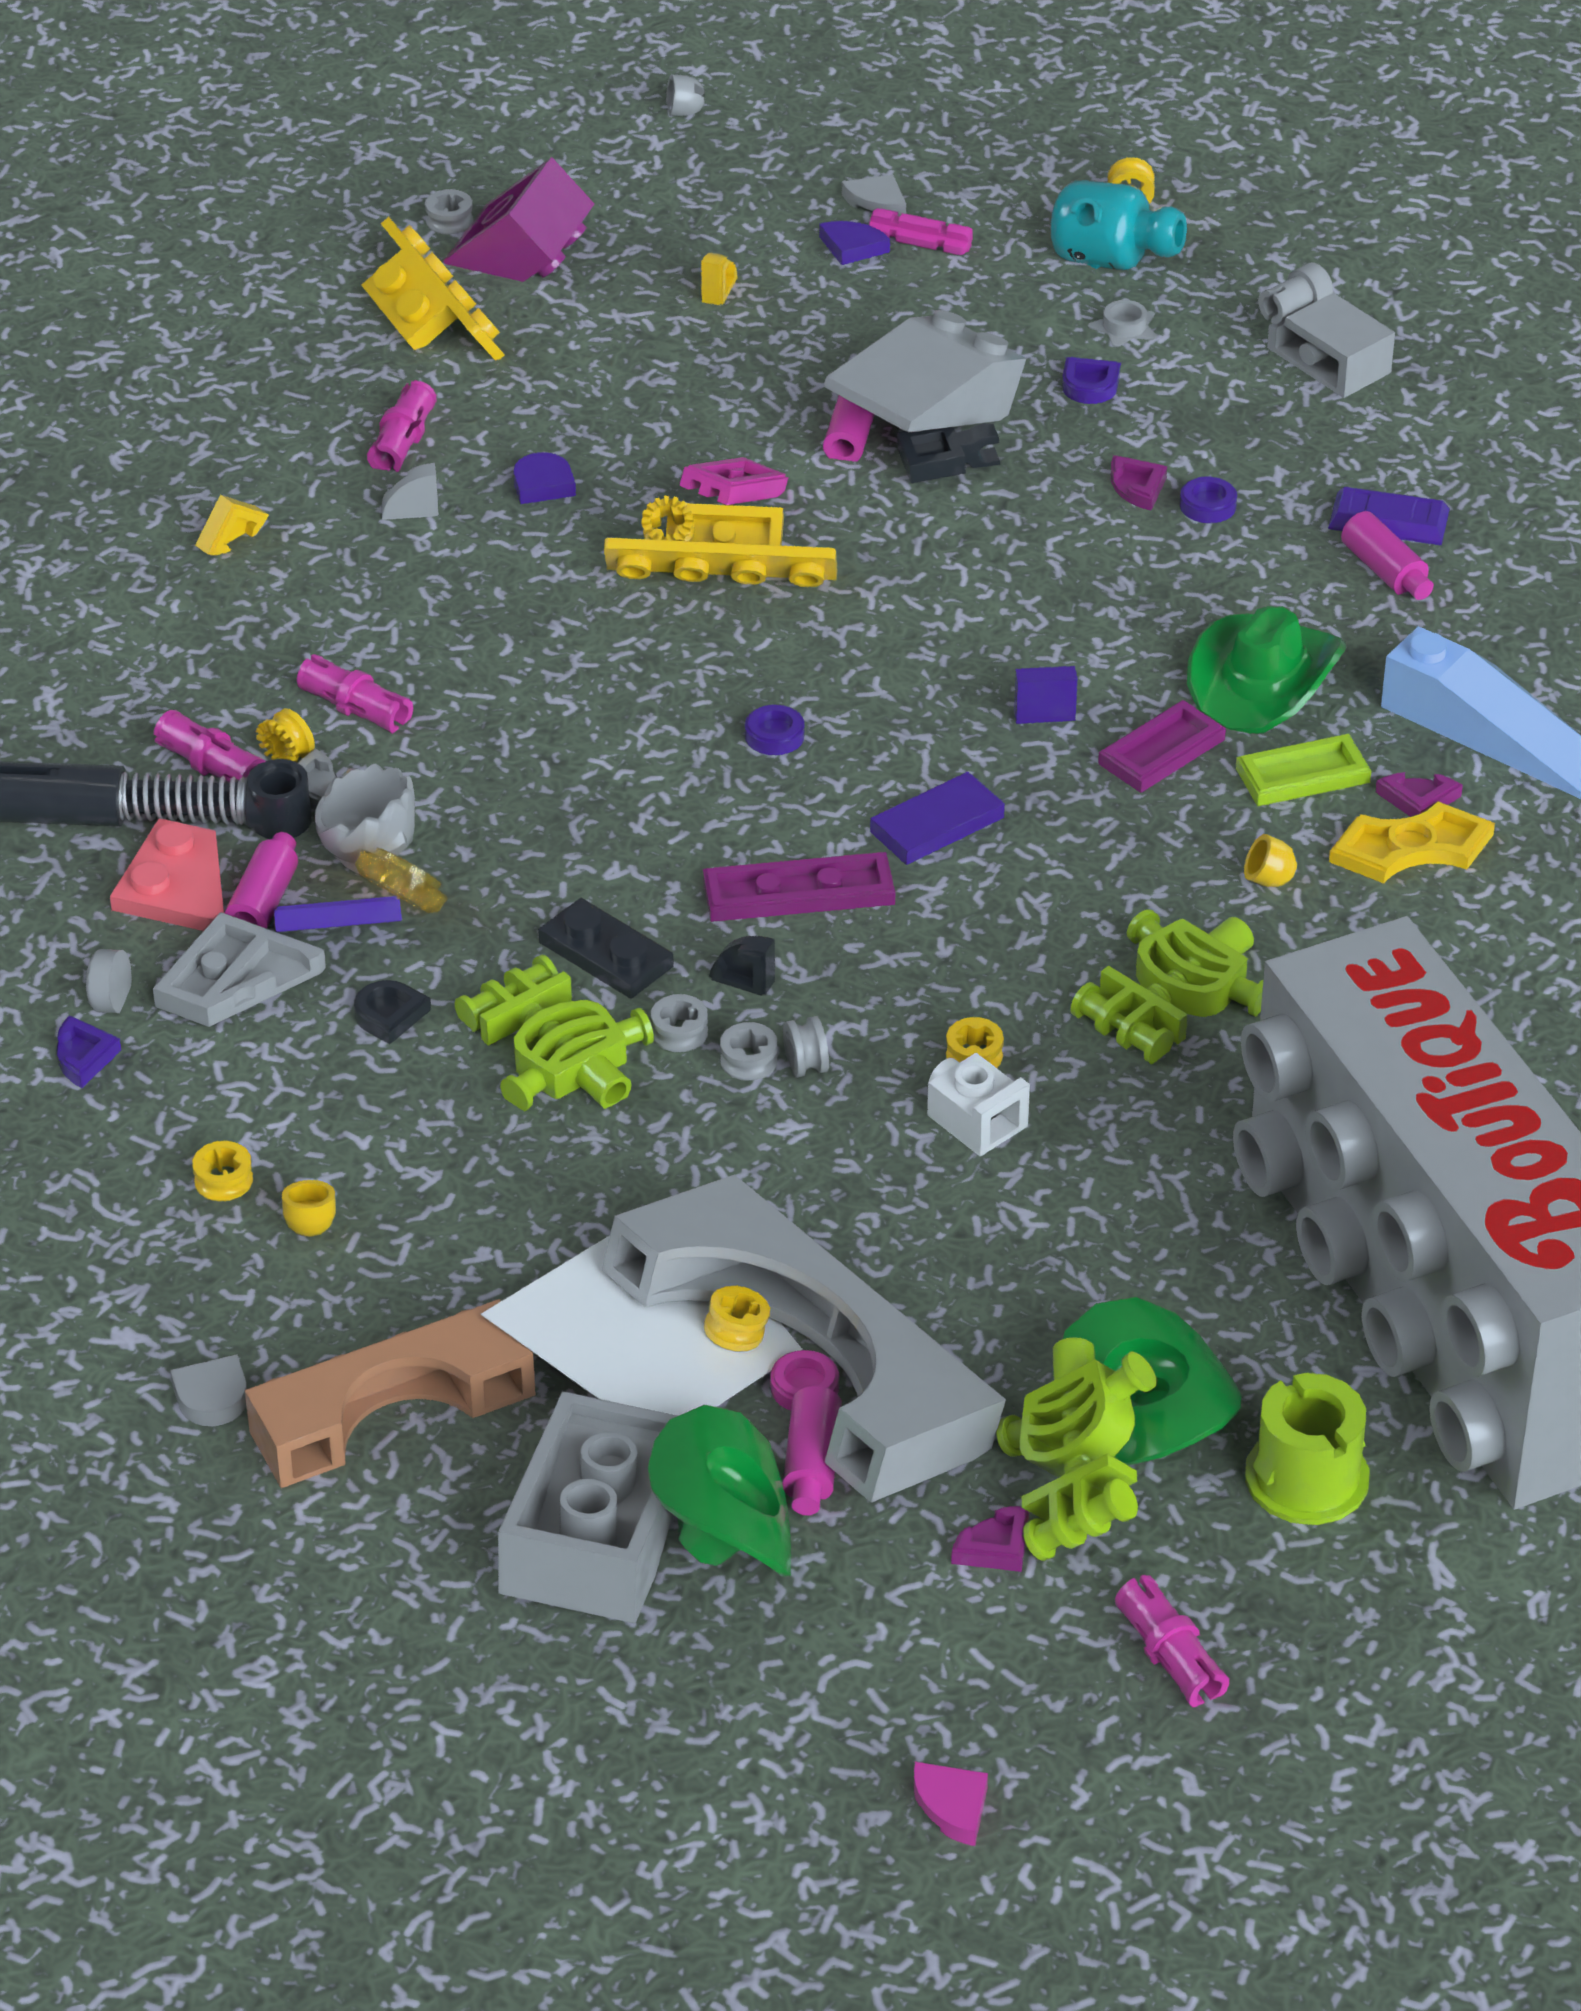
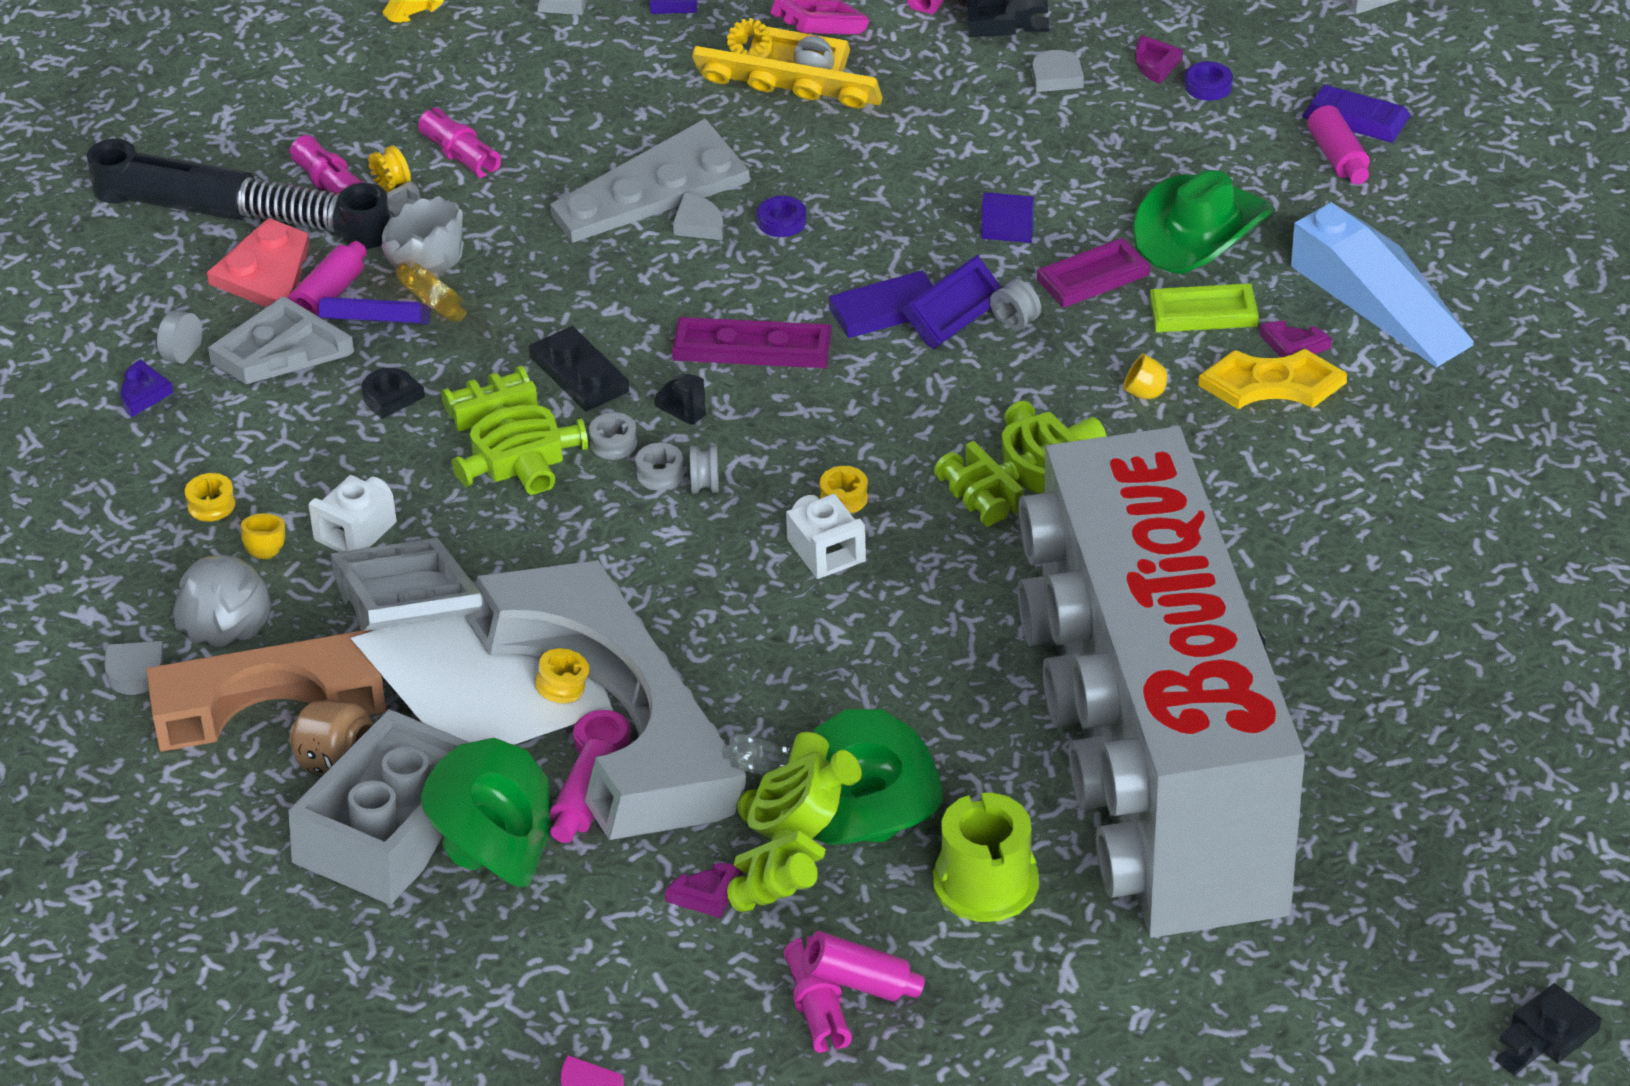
camera: 15 degrees right, 0 degrees up
none -> light grey hair [172,555,271,647]
none -> medium nougat head [289,700,374,775]
none -> white brick [308,475,397,552]
none -> light grey slope [330,538,482,631]
none -> light grey wing [550,118,750,243]
none -> light grey tile [673,193,724,240]
none -> clear axle [722,733,792,776]
none -> light grey hinge [794,36,834,70]
none -> dark pink cylinder [803,931,925,1002]
none -> dark purple tile [901,254,1002,349]
none -> light grey bush [990,279,1041,331]
none -> light grey tile [1032,50,1084,92]

